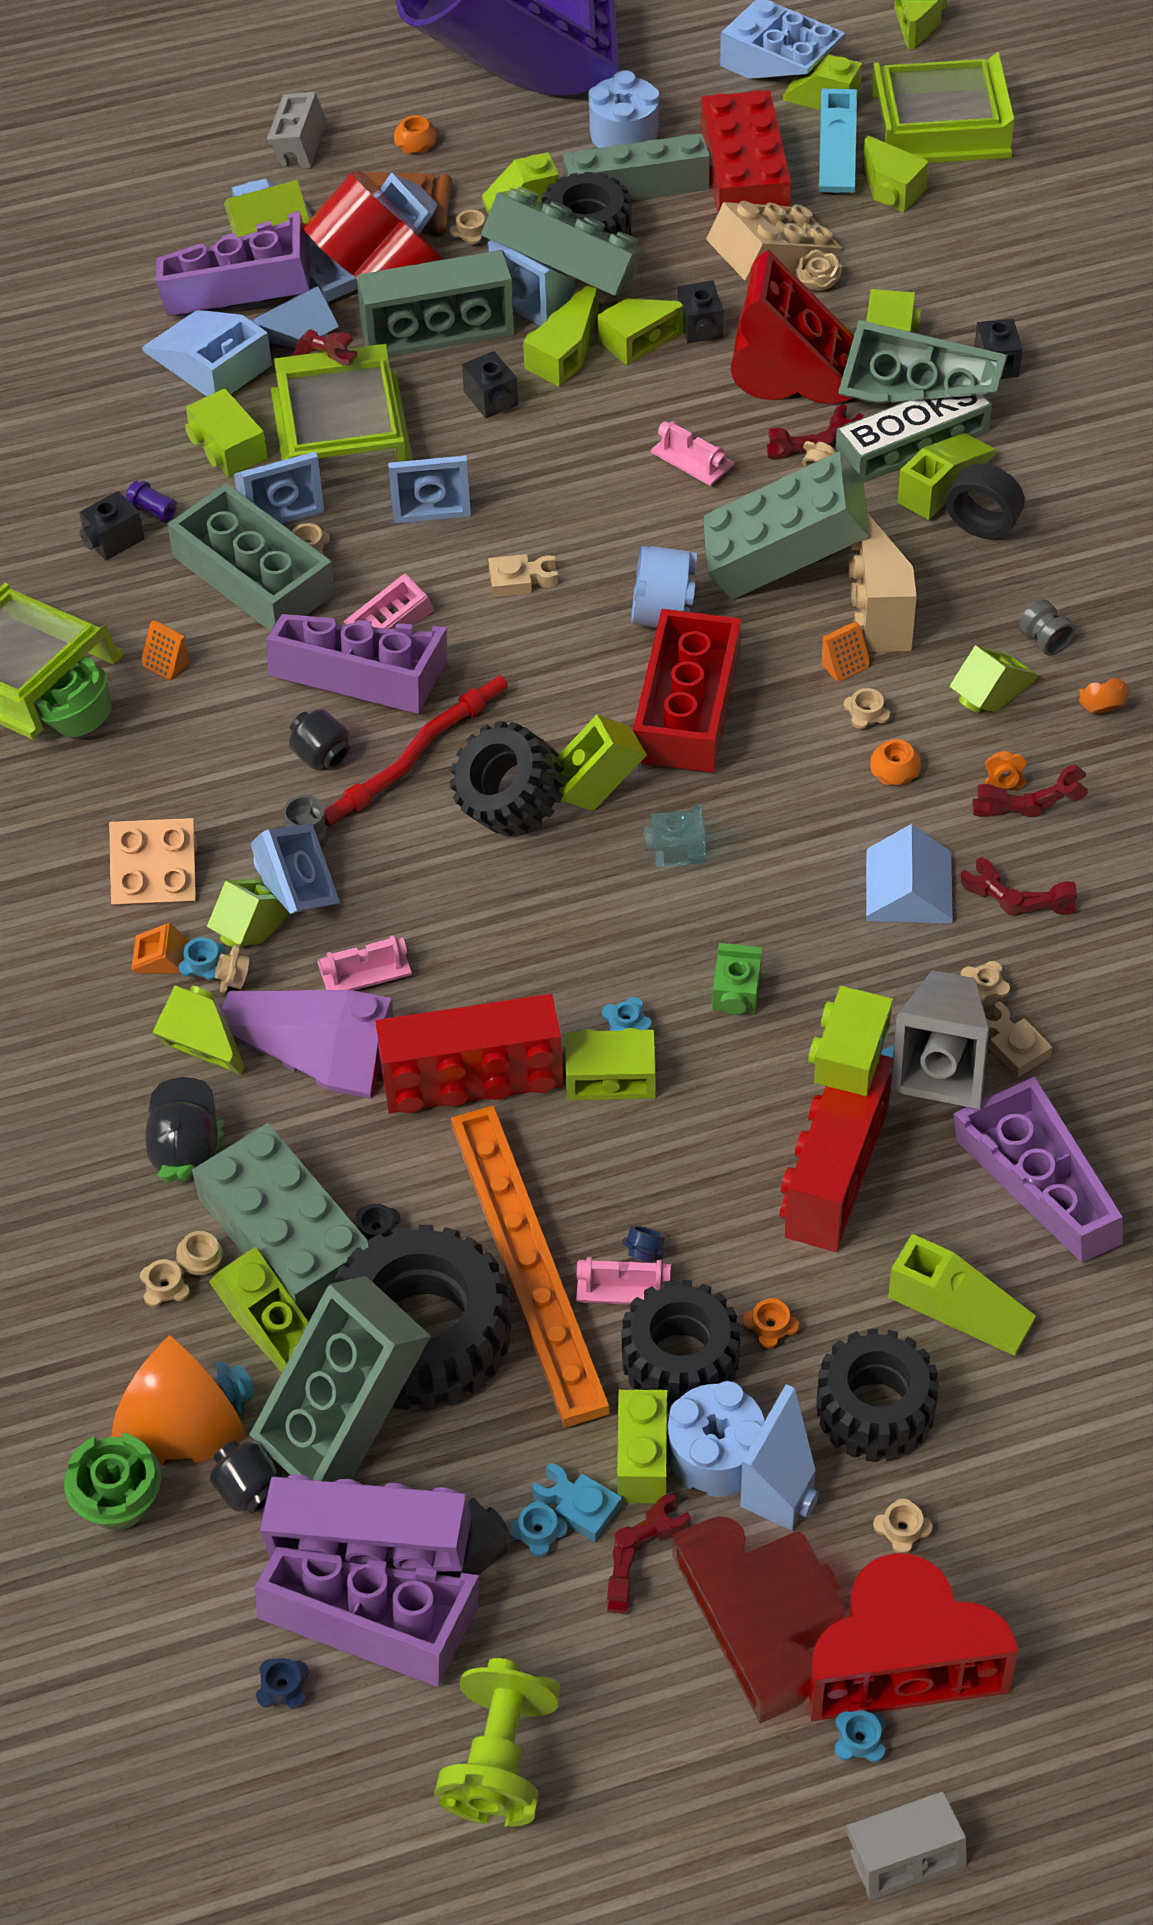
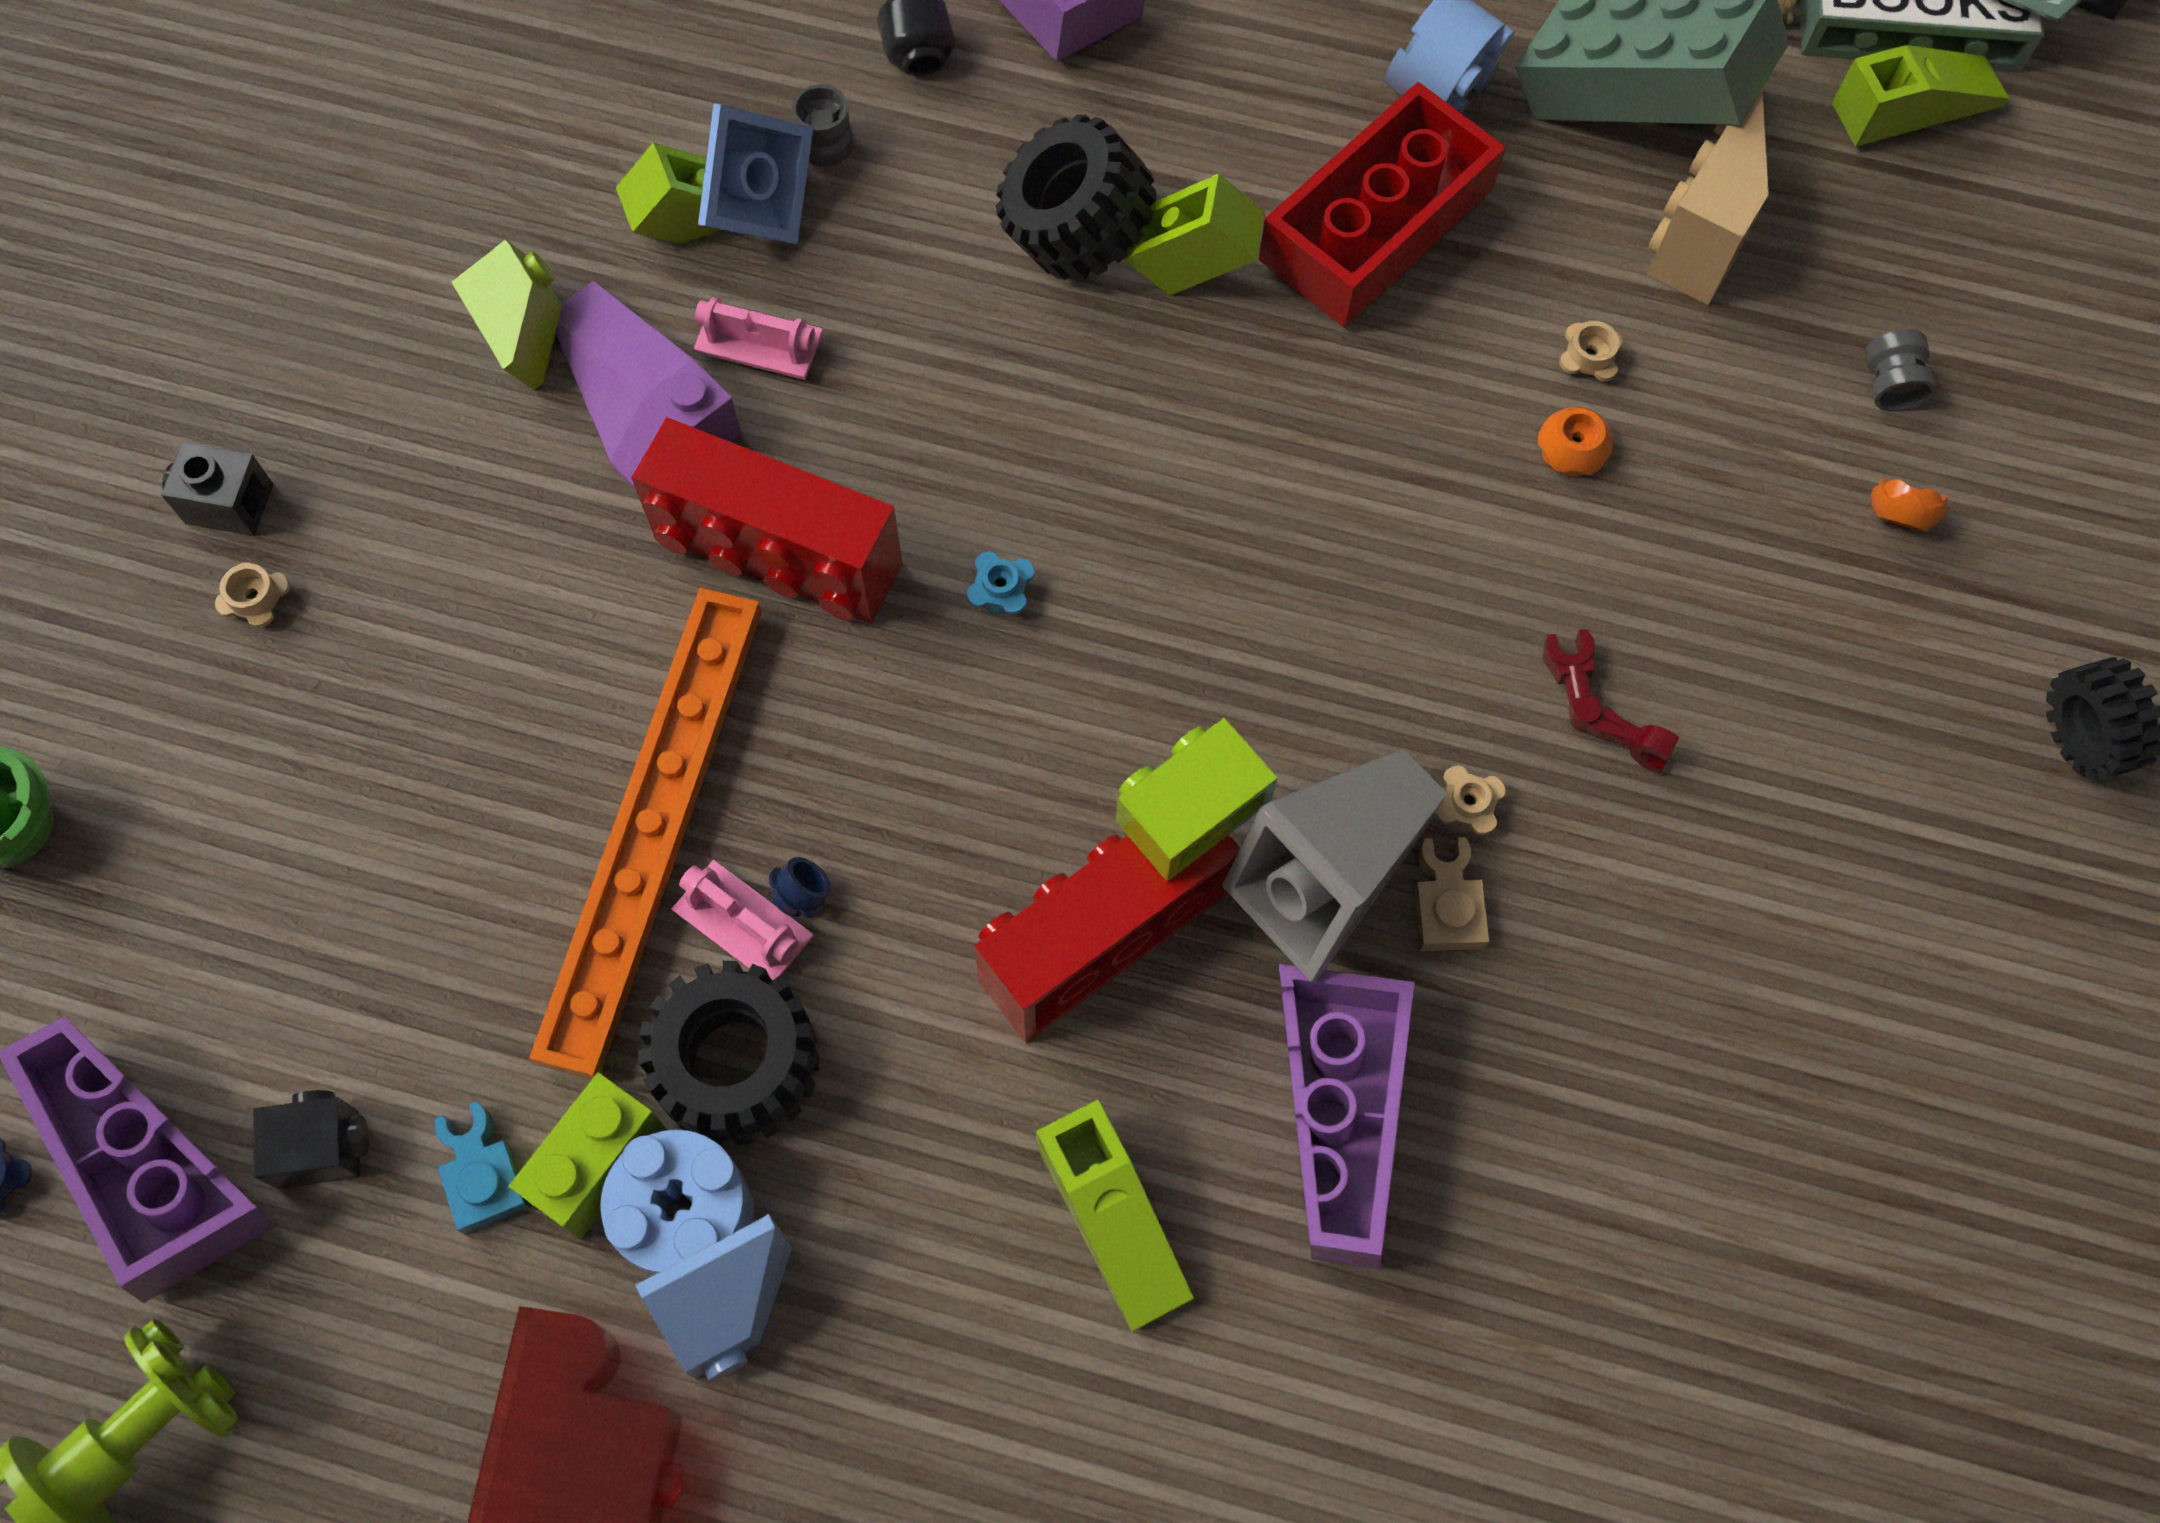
camera: 30 degrees right, 15 degrees up
light nougat hinge [109,818,197,905] -> none
orange brick [112,1335,247,1465] -> none
orange slope [131,923,188,974] -> none
black hair [145,1077,225,1183] -> none
tan plate [176,1231,223,1275] -> none
dark azure plate [178,937,226,980] -> none
sand green brick [192,1123,368,1319] -> none
lime slope [209,1246,309,1372] -> none
black head [210,1440,282,1514] -> none
dark azure plate [214,1361,254,1415] -> none
tan plate [215,944,249,994] -> none
sand green brick [249,1276,431,1482] -> none
medium lavender wedge [260,1475,471,1572] -> none
red bar [325,675,508,827] -> none
black tyre [334,1224,511,1411] -> none
black plate [356,1204,401,1240] -> none
dark azure plate [509,1501,568,1557] -> none
lime brick [565,1028,656,1101] -> none
dark red piece [607,1494,691,1614] -> none
clear light blue brick [643,804,706,867] -> none
bright green brick [712,943,762,1015] -> none
orange plate [743,1298,799,1349] -> none
black tyre [816,1328,939,1462] -> none
orange slope [821,621,870,682] -> none
light blue slope [866,824,952,924] -> none
tan plate [873,1499,932,1553] -> none
black tyre [945,464,1025,539] -> none
lime slope [949,645,1039,713] -> none
dark red piece [972,764,1088,817] -> none
orange plate [984,751,1026,790] -> none
none -> black brick [161,442,274,536]

